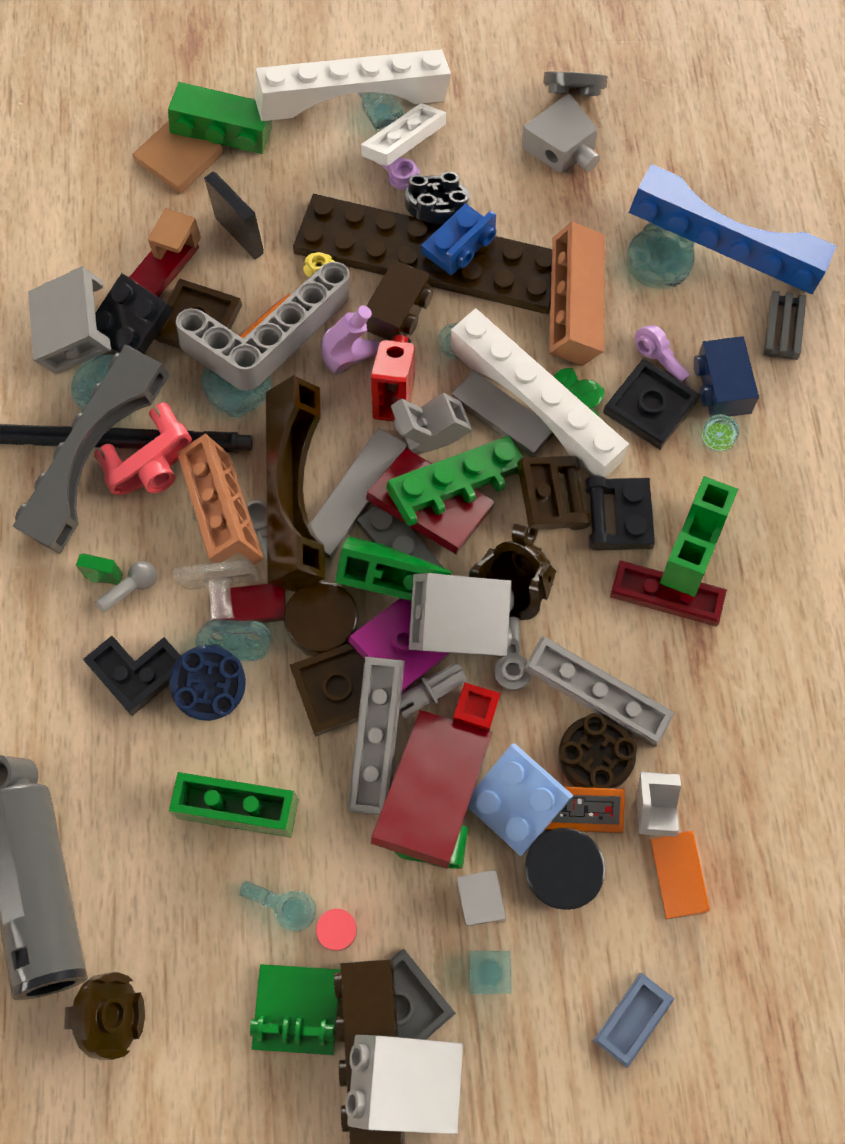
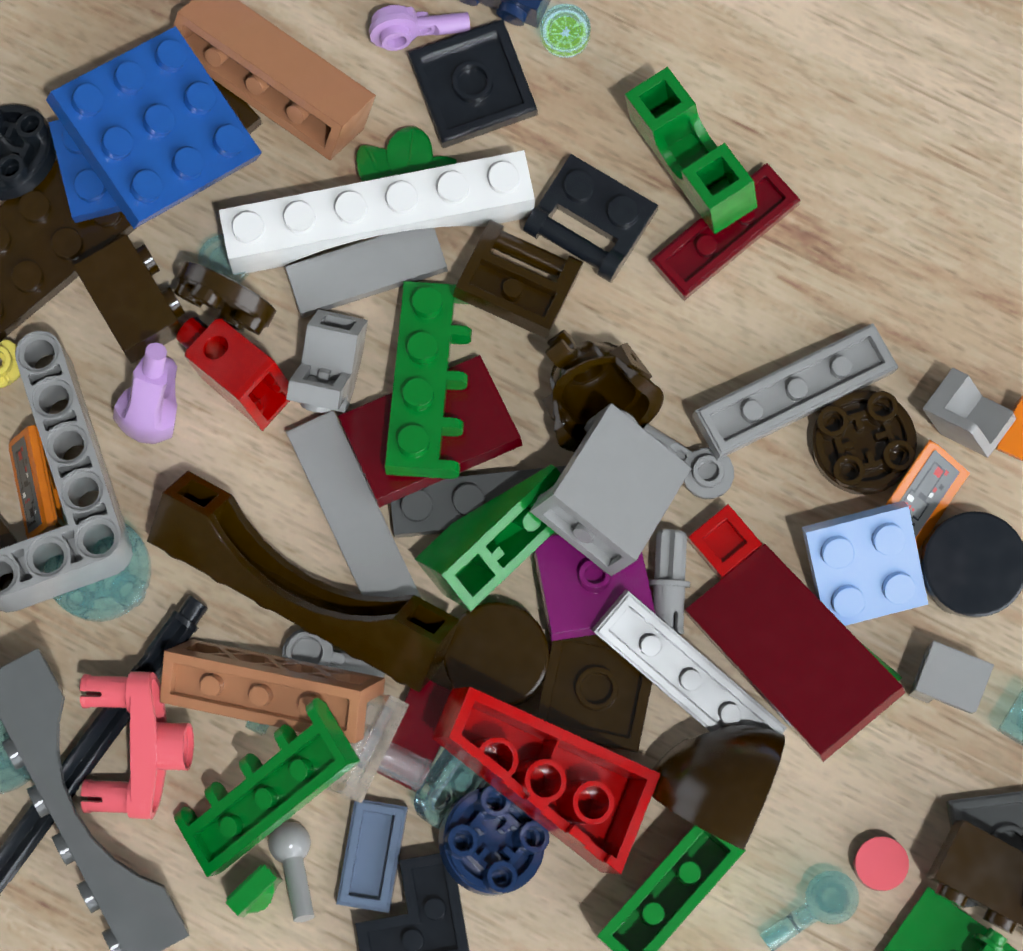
camera: 55 degrees left, 10 degrees up
none -> blue plate [46,26,262,229]
none -> dark brown tile [174,261,277,335]
none -> green hinge [174,698,360,877]
none -> sand blue tile [336,798,408,914]
none -> red wedge [432,687,661,875]
none -> dark brown brick [652,725,785,850]

